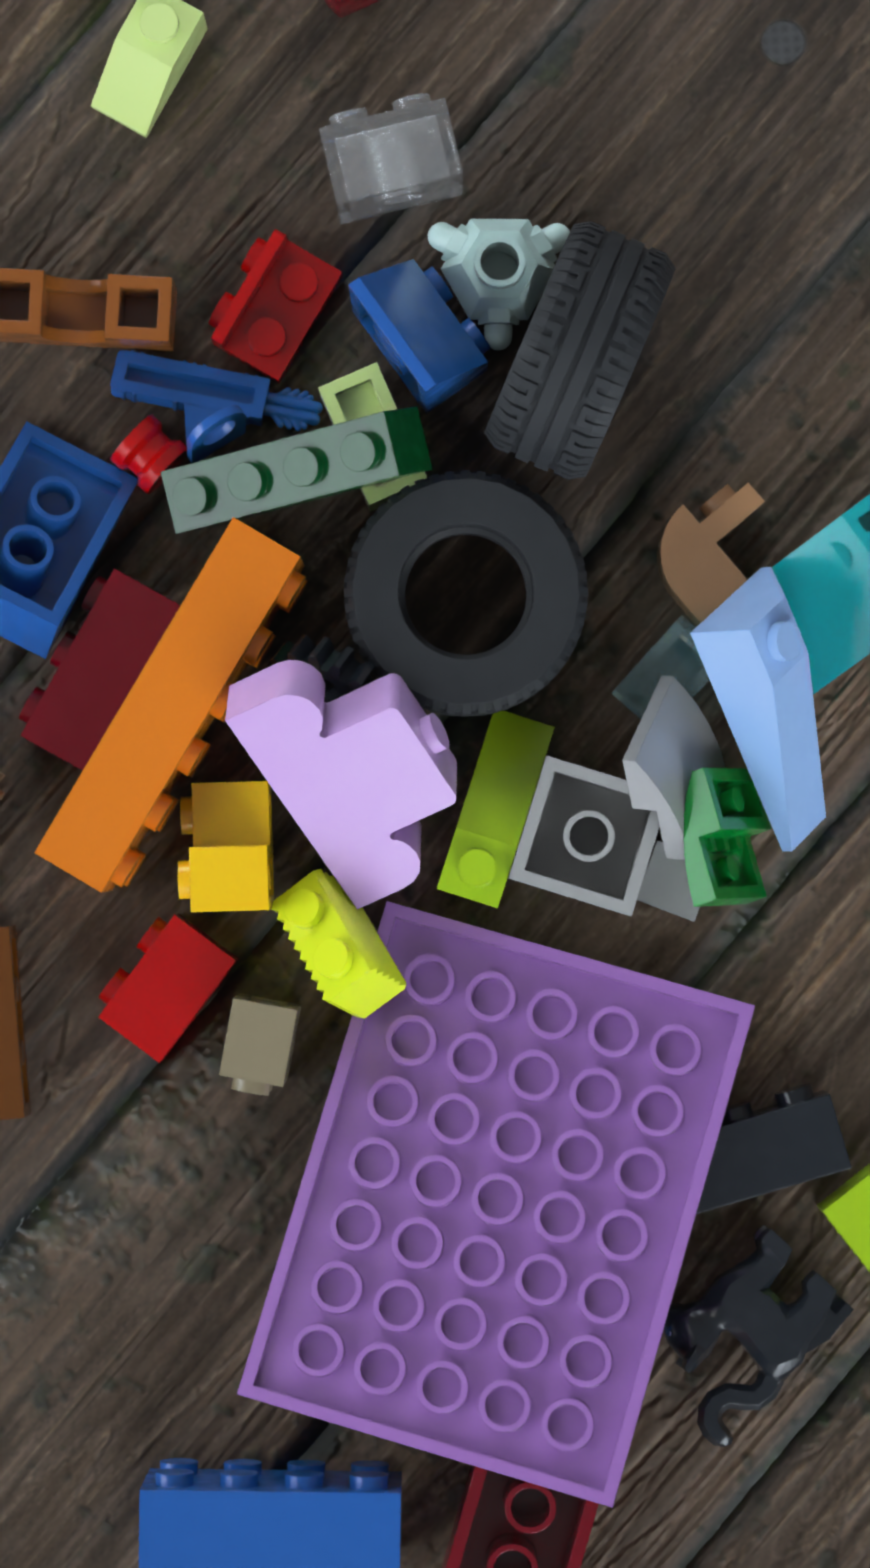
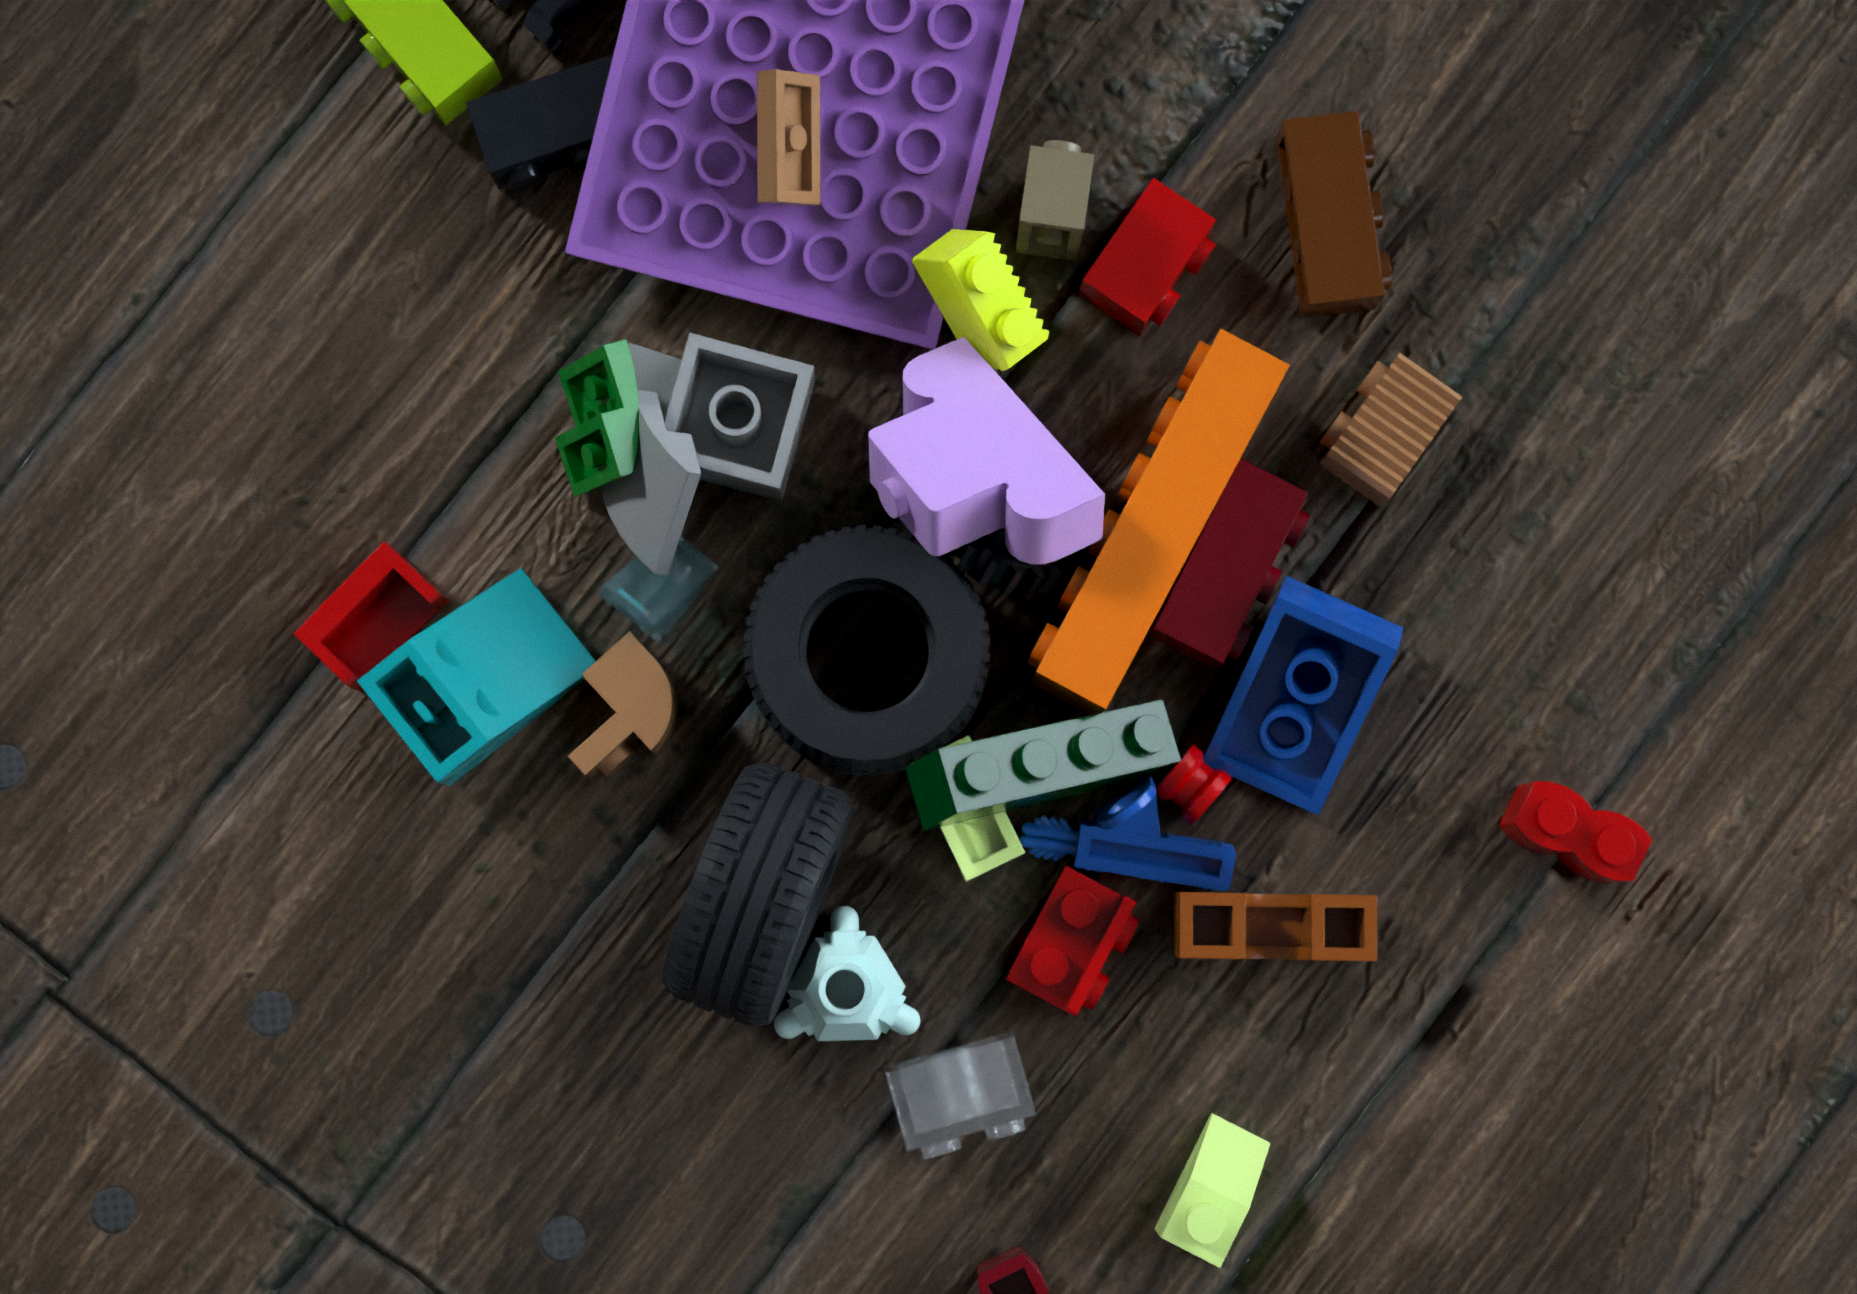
camera: 175 degrees right, 5 degrees down
yellow brick [178,781,274,912] -> none
blue slope [348,259,491,414] -> none
lime slope [437,710,555,908] -> none
light blue wedge [690,567,826,852] -> none
none -> medium nougat plate [757,69,820,206]

